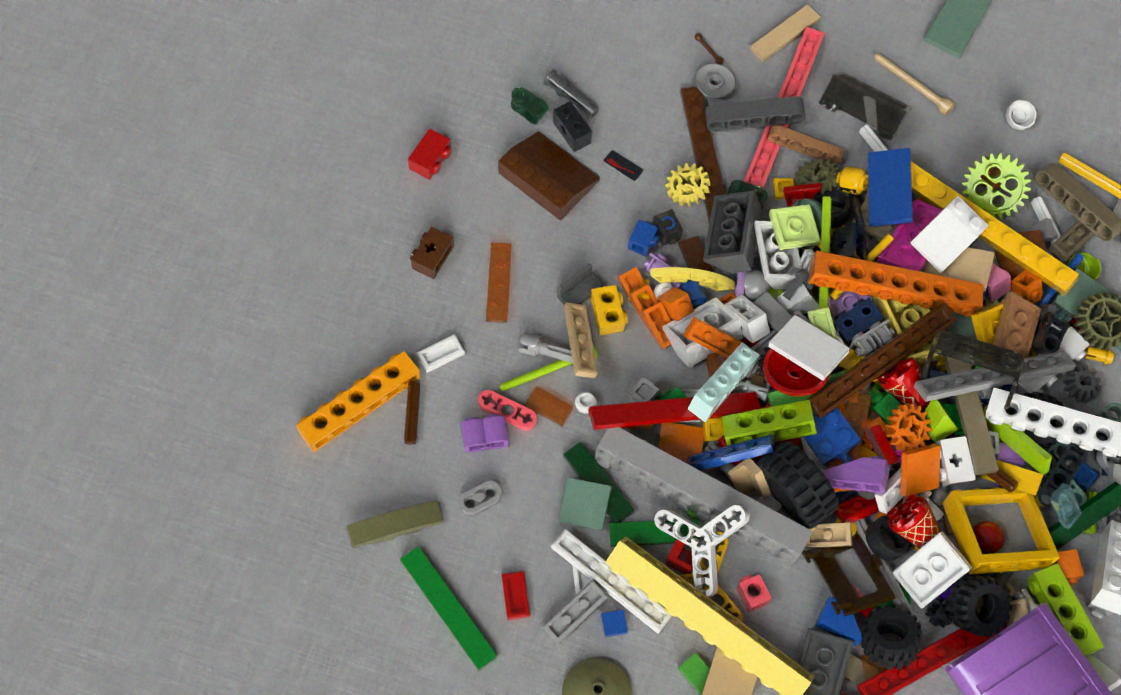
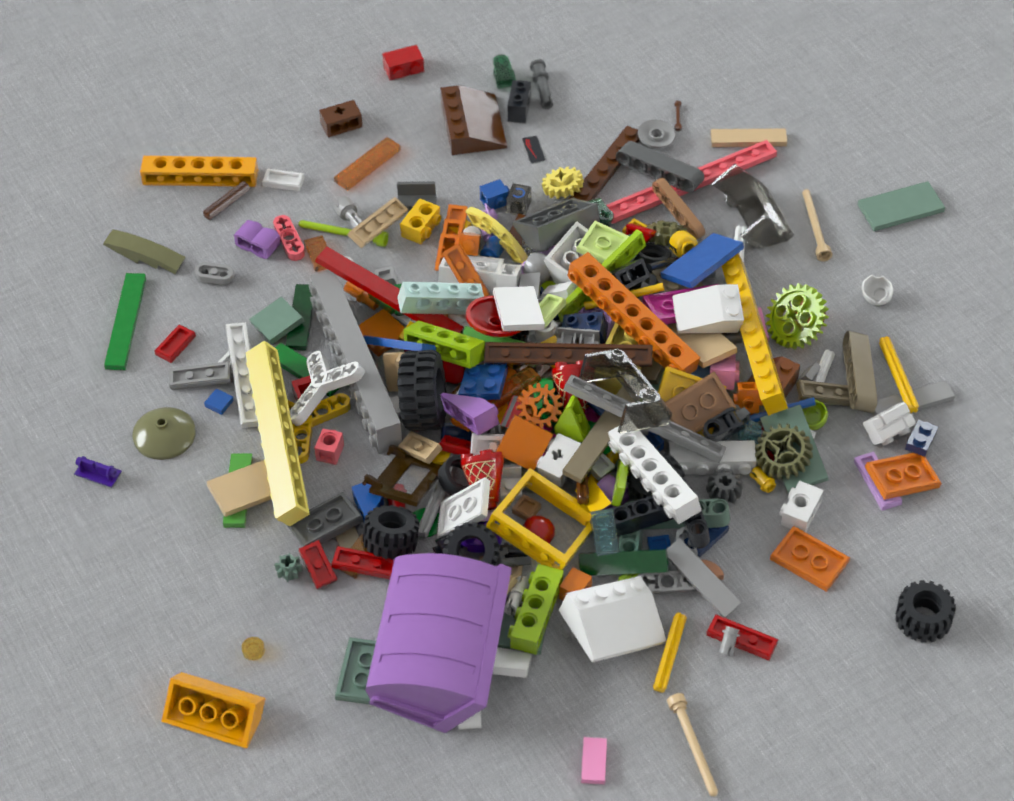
camera: 45 degrees right, 15 degrees down
dark grey piece [782,267,813,300] -> none

